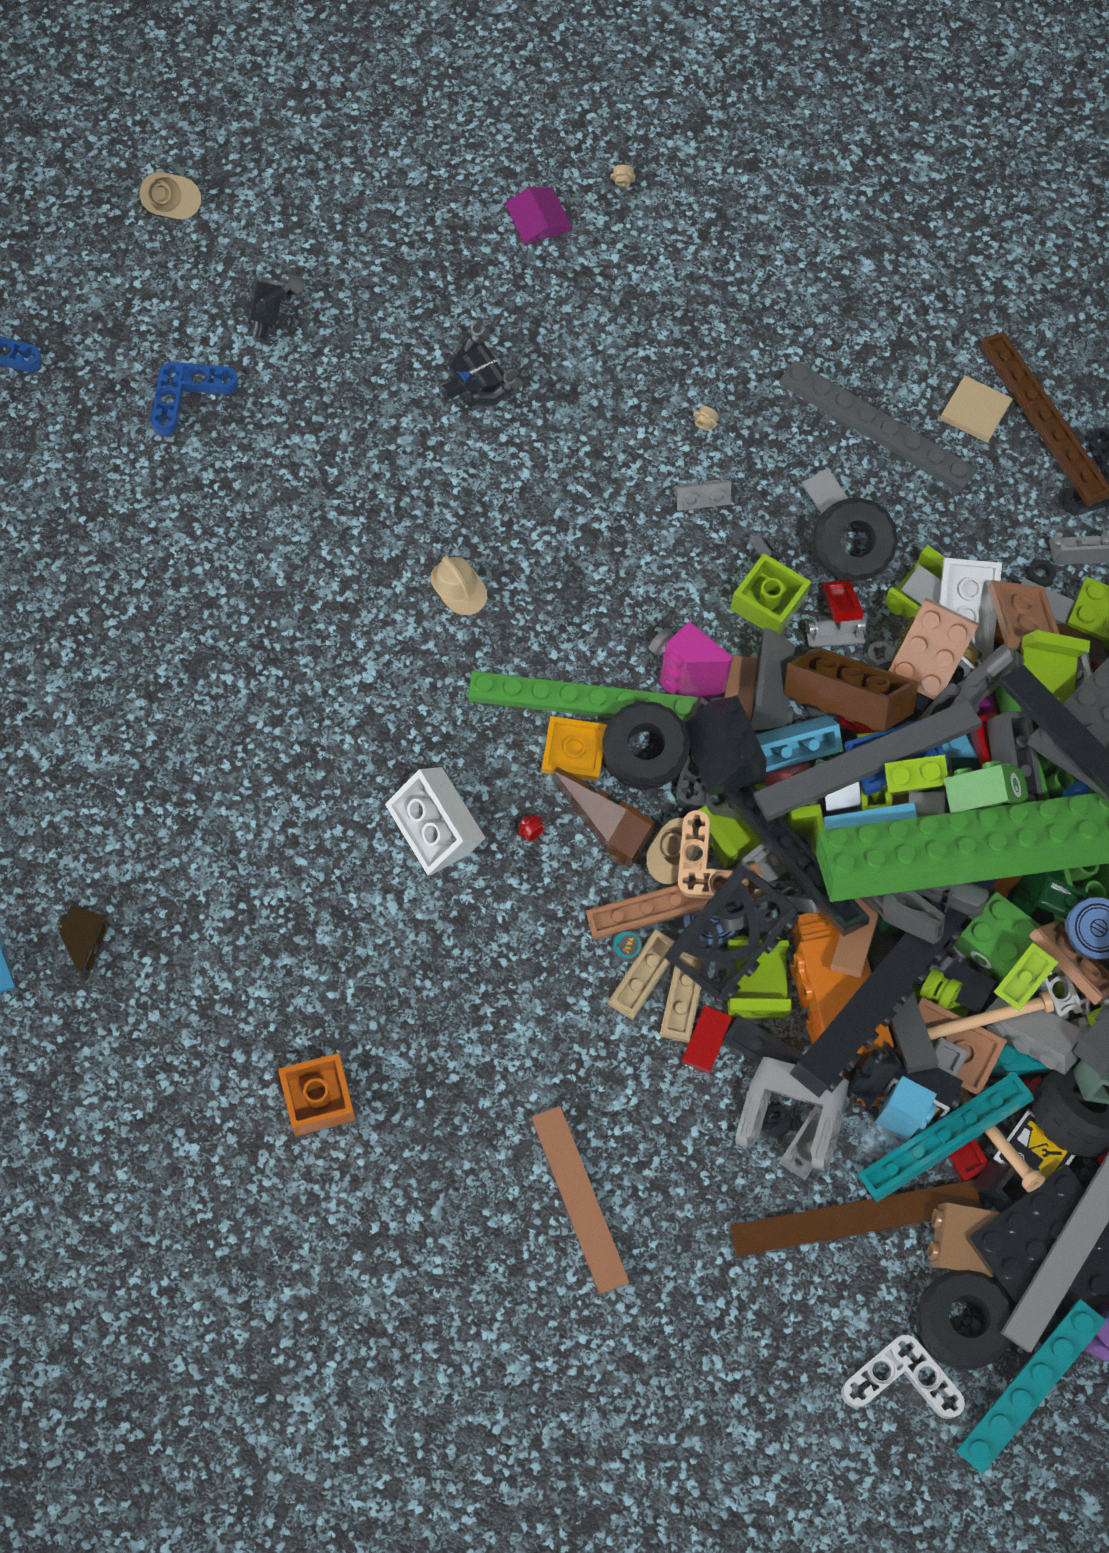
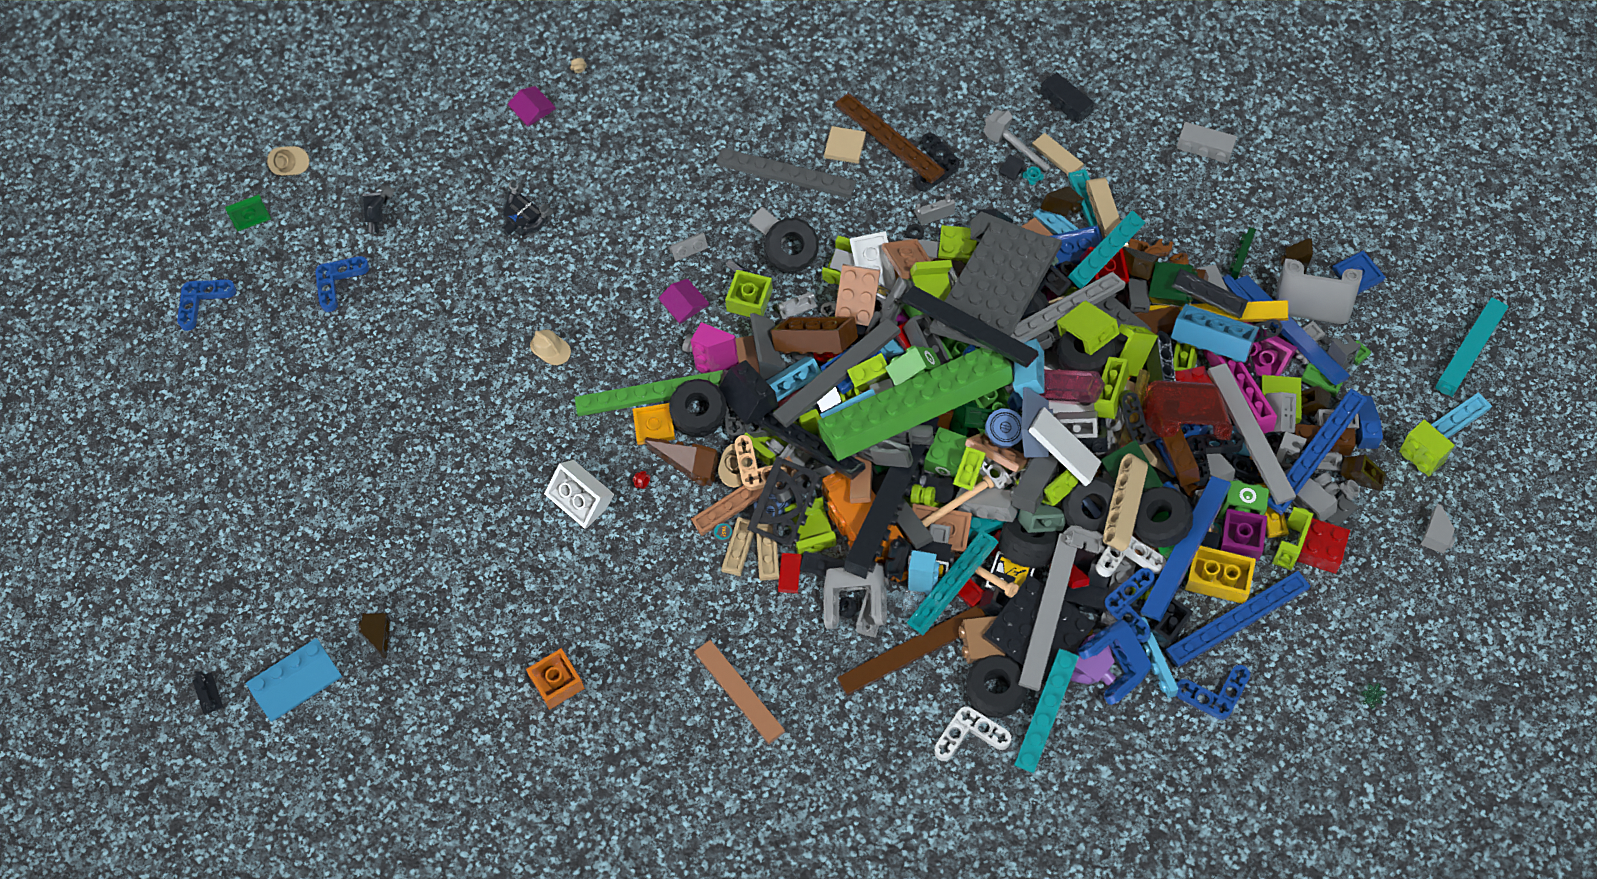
camera: 10 degrees left, 5 degrees down
tan plate [693,406,719,430] -> none
red tile [822,581,863,622] -> none
none -> green plate [225,194,271,232]
none -> magenta slope [658,279,709,324]
none -> light grey plate [765,438,785,455]

